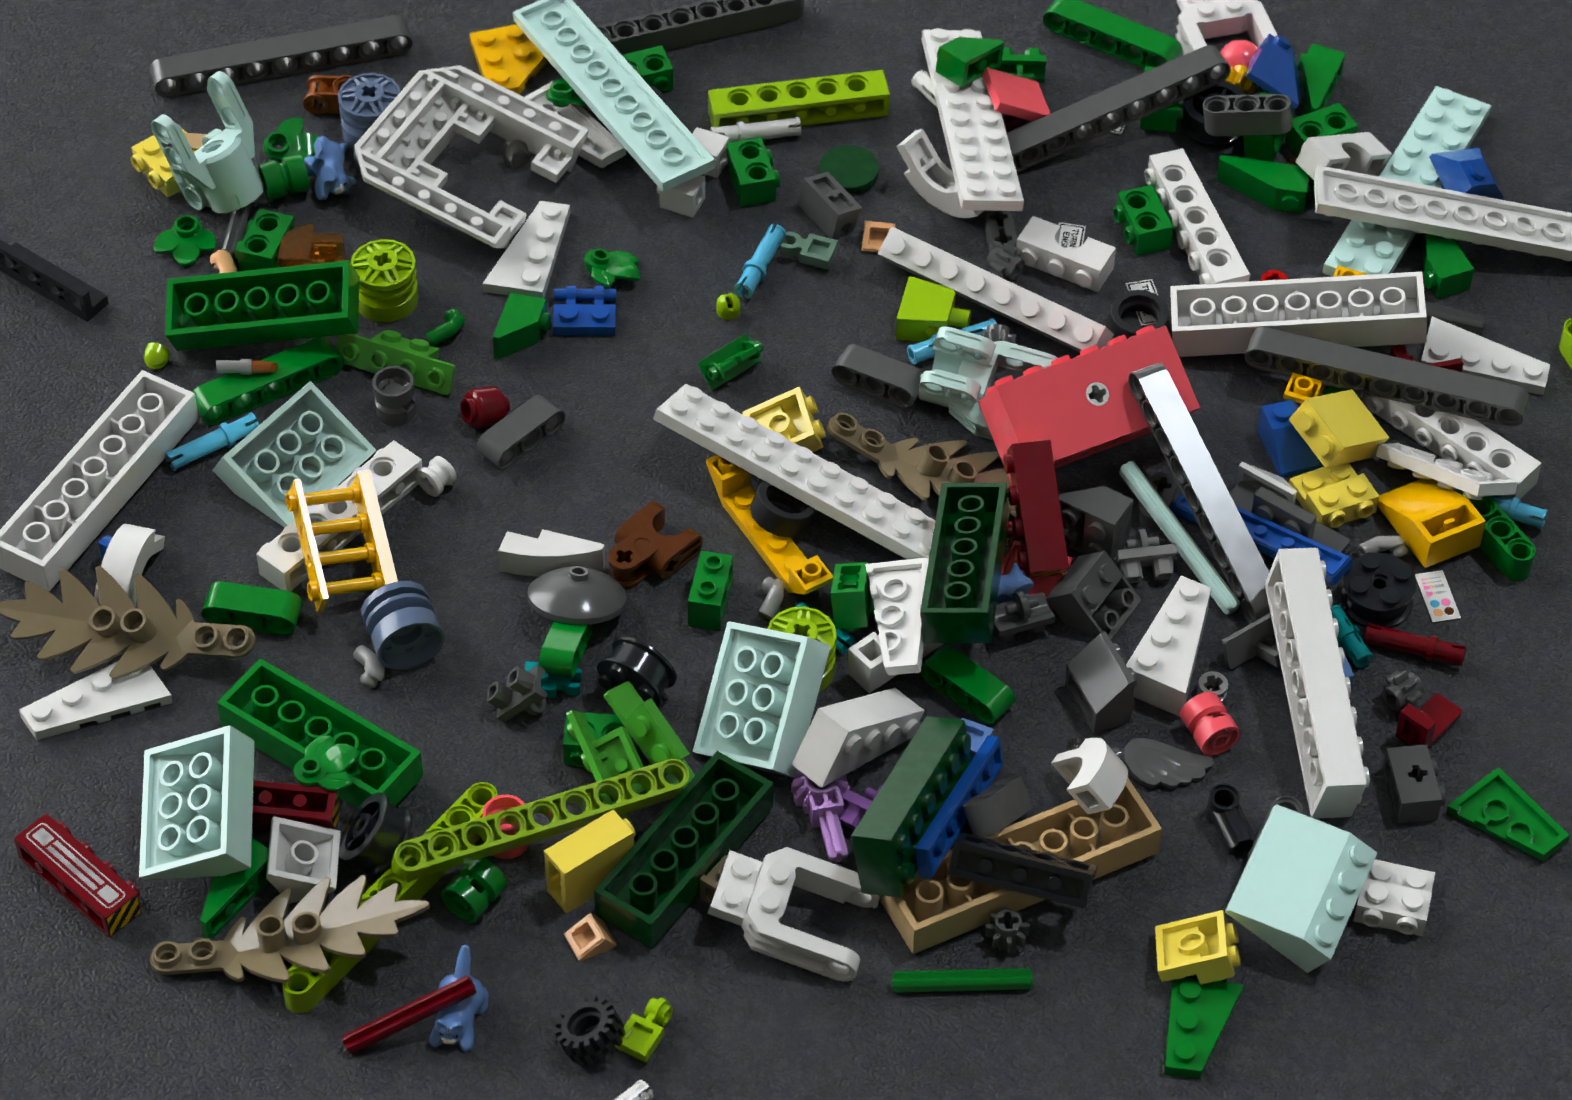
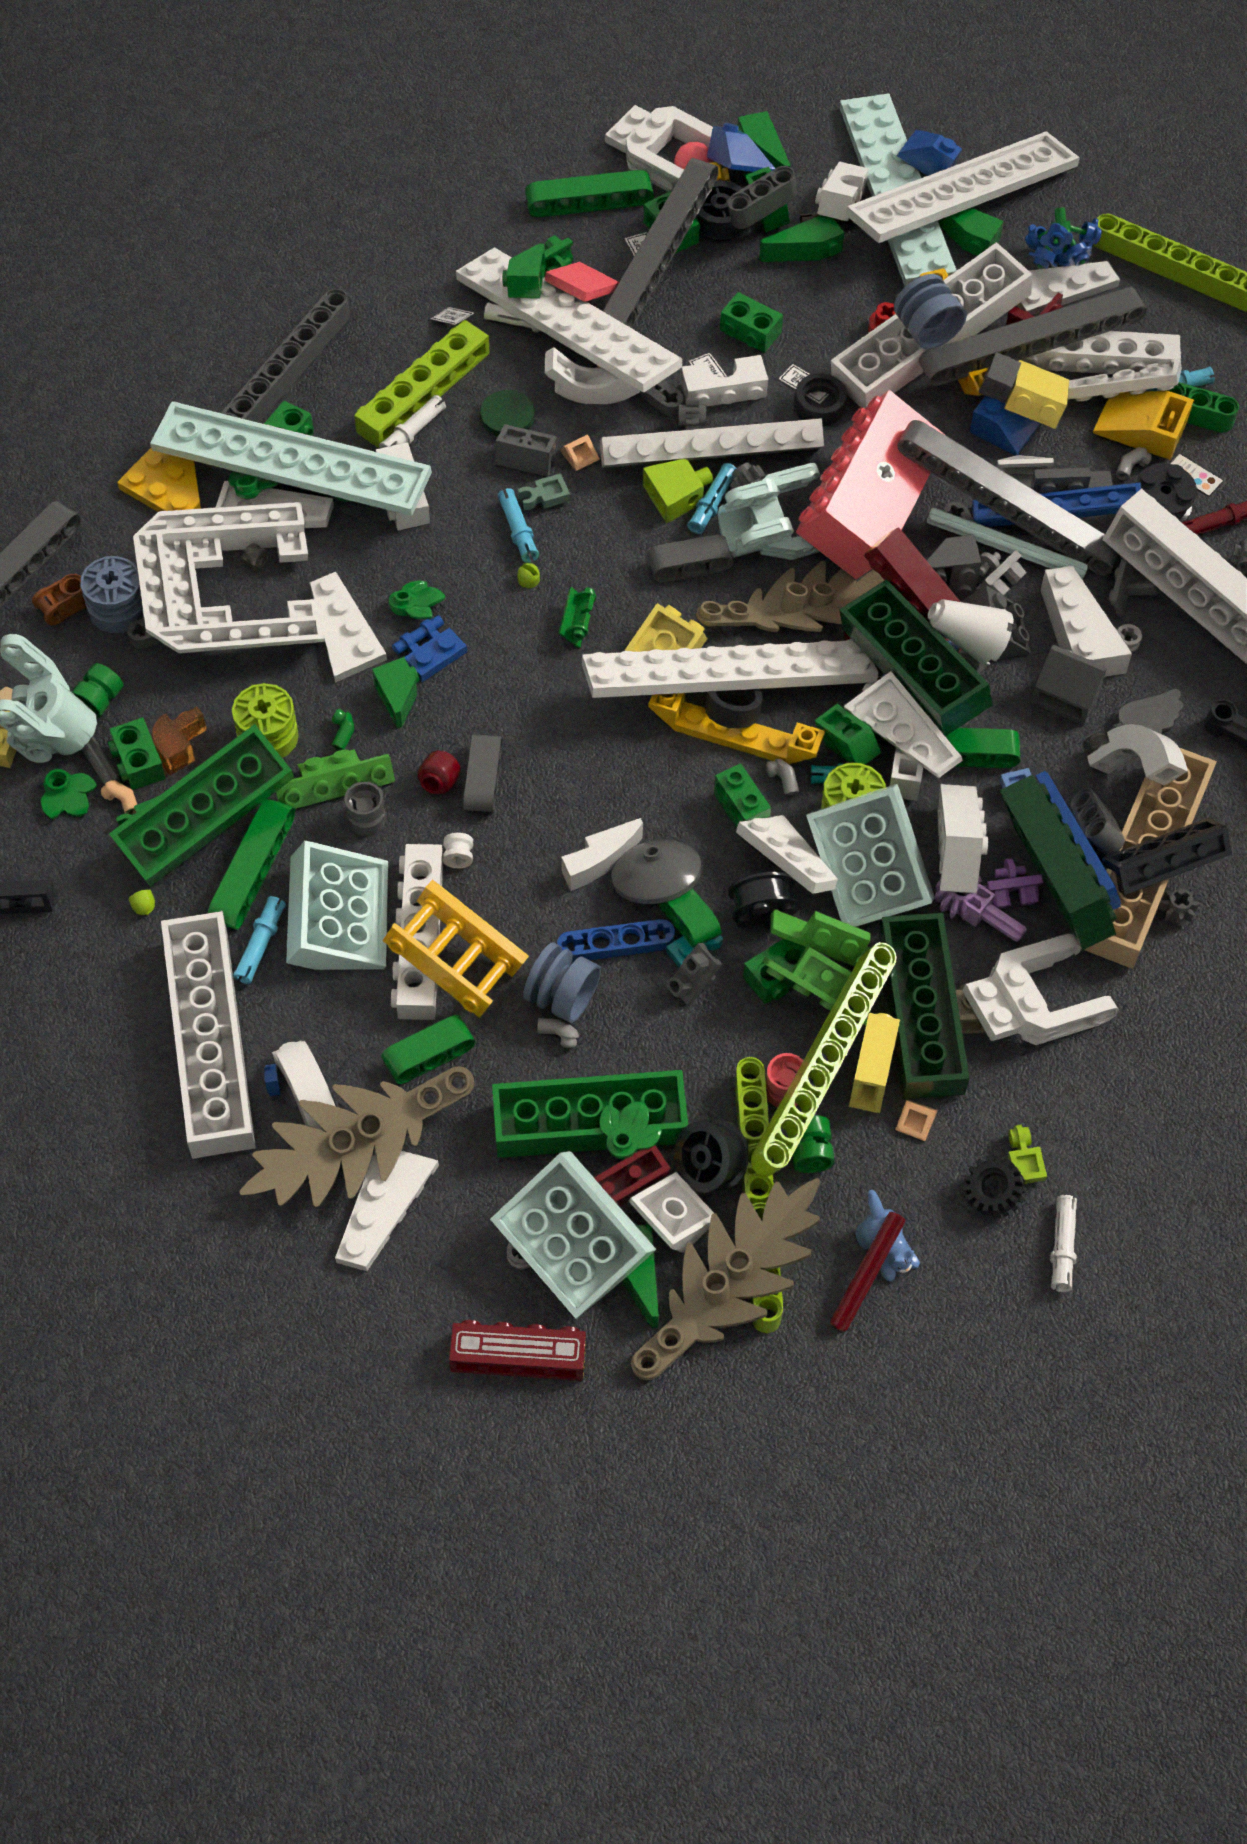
camera: 40 degrees left, 10 degrees up
light grey piece [216,359,278,375] -> none
green plate [263,117,319,162] -> none
medium blue animal [303,136,357,201] -> none
reddish brown piece [608,501,703,590] -> none
green brick [726,137,780,206] -> none
green axle [892,968,1033,992] -> none
white brick [1144,148,1250,284] -> none
coral wheel [1180,692,1241,756] -> none
green brick [1285,103,1358,158] -> none
light yellow plate [1289,463,1379,528] -> none
none -> white sticker [431,307,474,325]
none -> blue beam [557,919,675,963]
none -> white wing [736,815,838,894]
none -> sand blue wheel [894,274,967,350]
none -> white cone [928,599,1013,666]
none -> dark grey brick [979,352,1021,403]
none -> blue plant [1025,207,1102,269]

